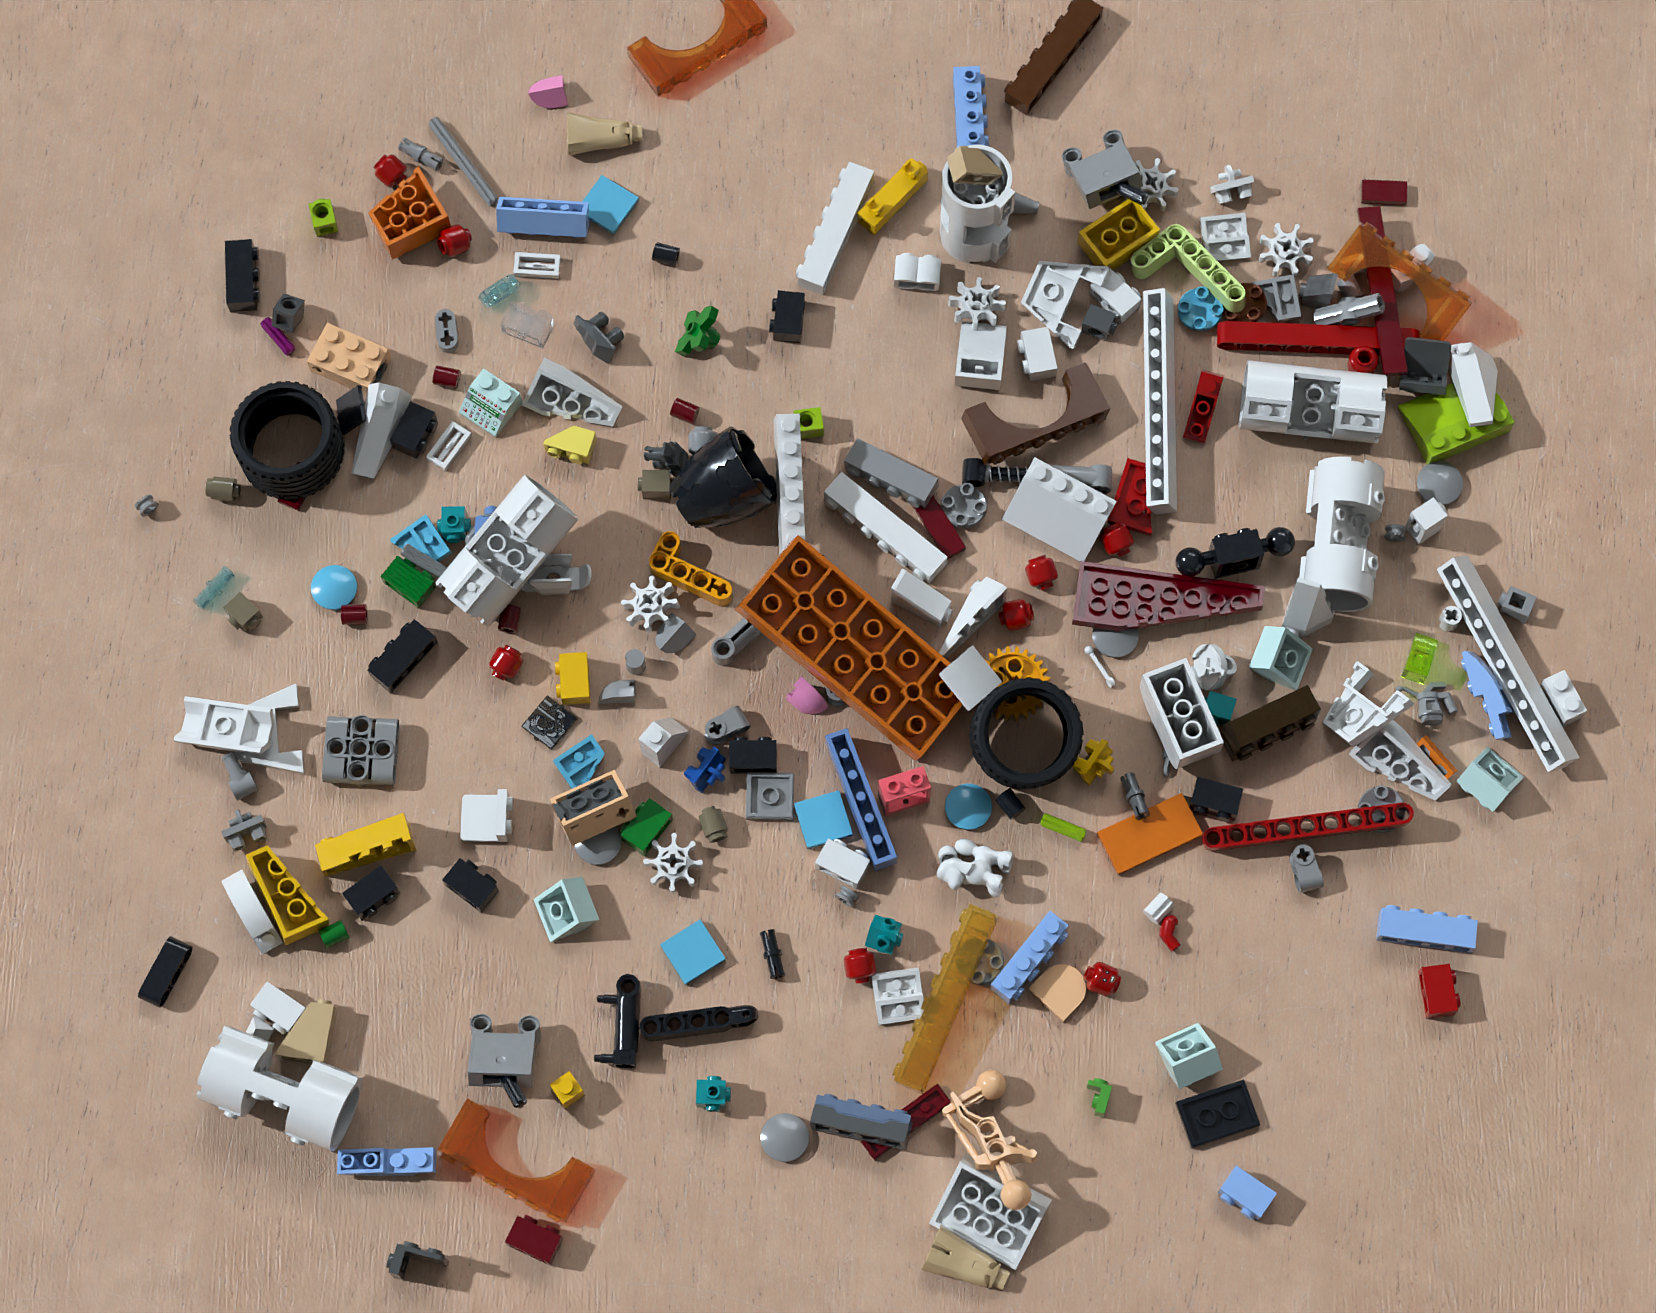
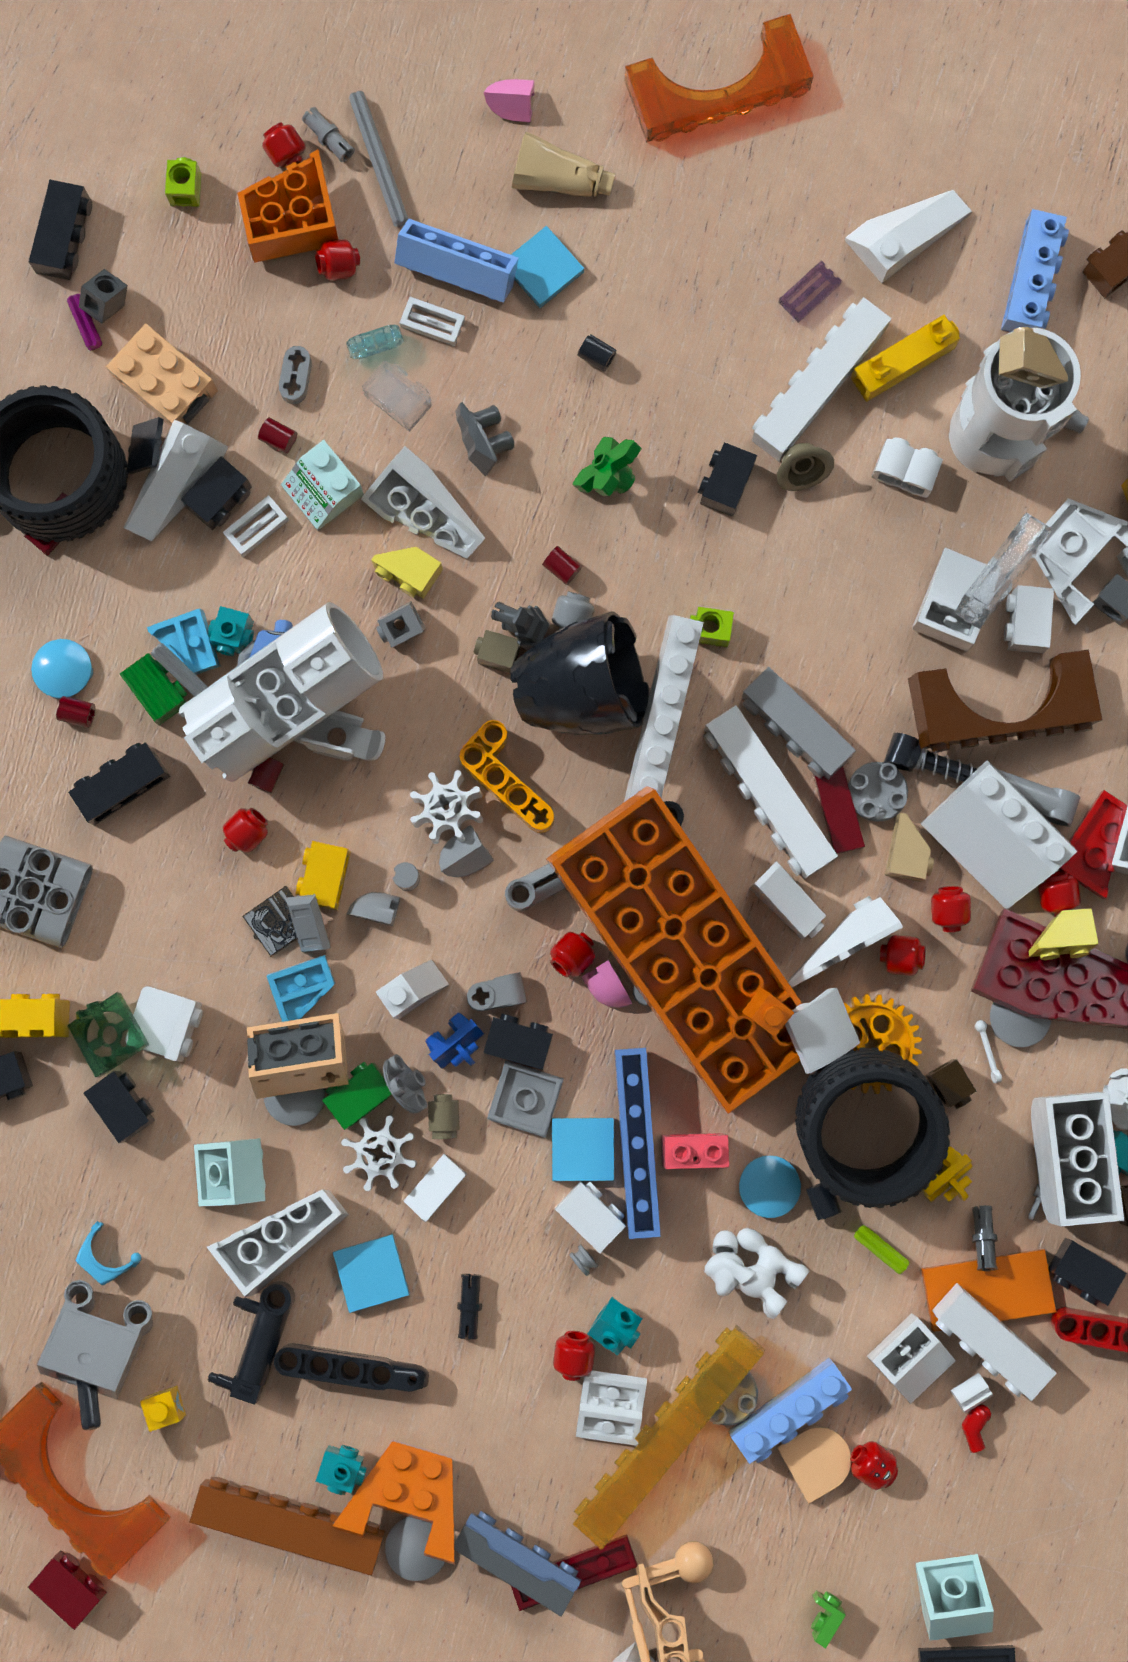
camera: 15 degrees right, 10 degrees up
white gear [948,277,1006,330] -> none
none -> clear green piece [67,992,149,1077]
none -> medium azure helmet [75,1221,142,1285]
none -> dark orange brick [189,1477,385,1576]
none -> white wedge [207,1189,349,1296]
none -> light grey tile [286,894,330,952]
none -> orange wing [332,1441,455,1565]
none -> light grey brick [376,601,425,647]
none -> light grey dish [383,1054,427,1113]
none -> white slope [404,1154,467,1222]
none -> red head [550,932,595,977]
none -> orange brick [742,988,794,1037]
none -> dark tan hat [777,443,835,491]
none -> clear purple tile [778,260,842,323]
none -> white wedge [845,190,972,284]
none -> white slope [867,1313,956,1404]
none -> tan slope [885,813,934,882]
none -> dark brown brick [926,1059,977,1109]
none -> white brick [932,1283,1057,1401]
none -> clear slope [955,512,1052,629]
none -> light yellow slope [1028,909,1098,960]

